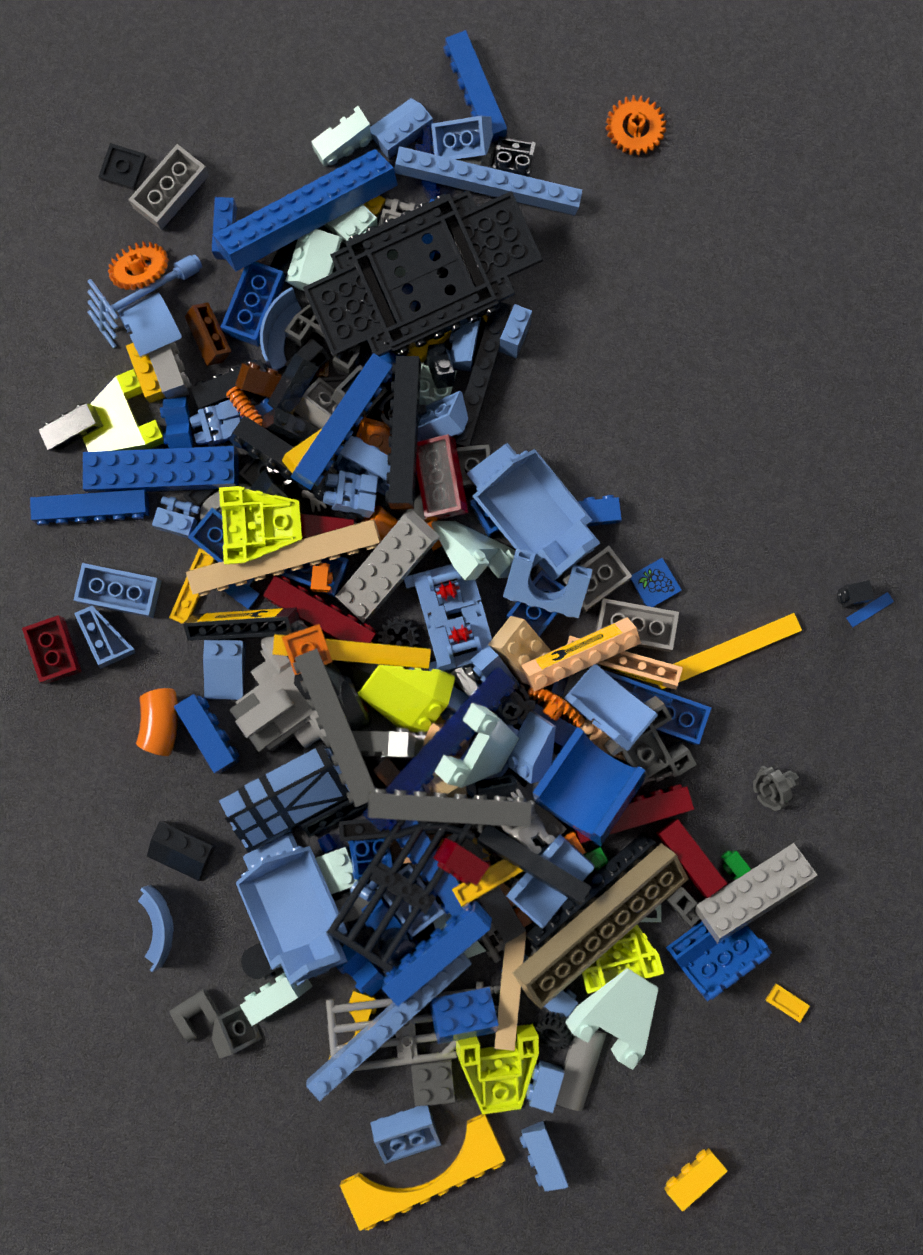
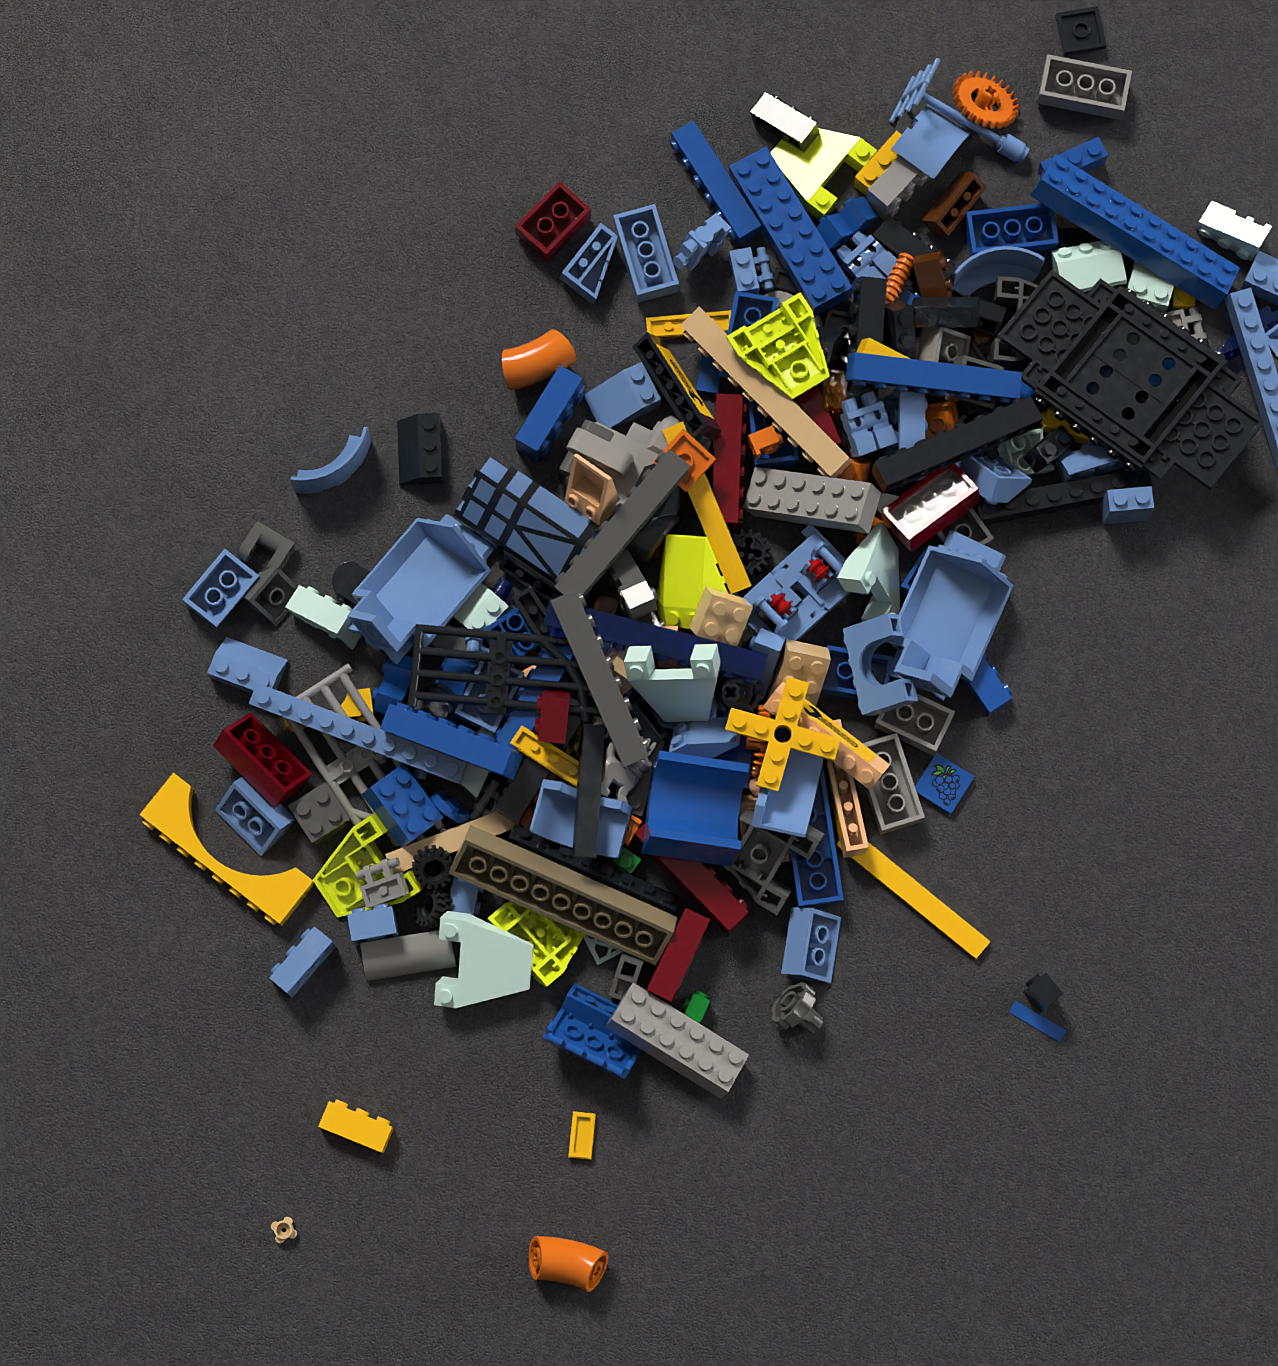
camera: 60 degrees right, 5 degrees down
none -> medium blue slope [182,549,259,627]
none -> medium blue slope [207,637,288,694]
none -> dark red brick [213,712,312,808]
none -> light grey plate [356,857,410,908]
none -> black tyre [412,845,453,889]
none -> blue tile [431,790,471,824]
none -> orange brick [529,1236,609,1292]
none -> light nougat slope [564,453,619,525]
none -> medium blue hips [672,213,731,271]
none -> tan brick [689,586,753,648]
none -> yellow piece [725,677,841,792]
none -> medium blue slope [781,907,841,983]
none -> clear orange panel [821,369,847,421]

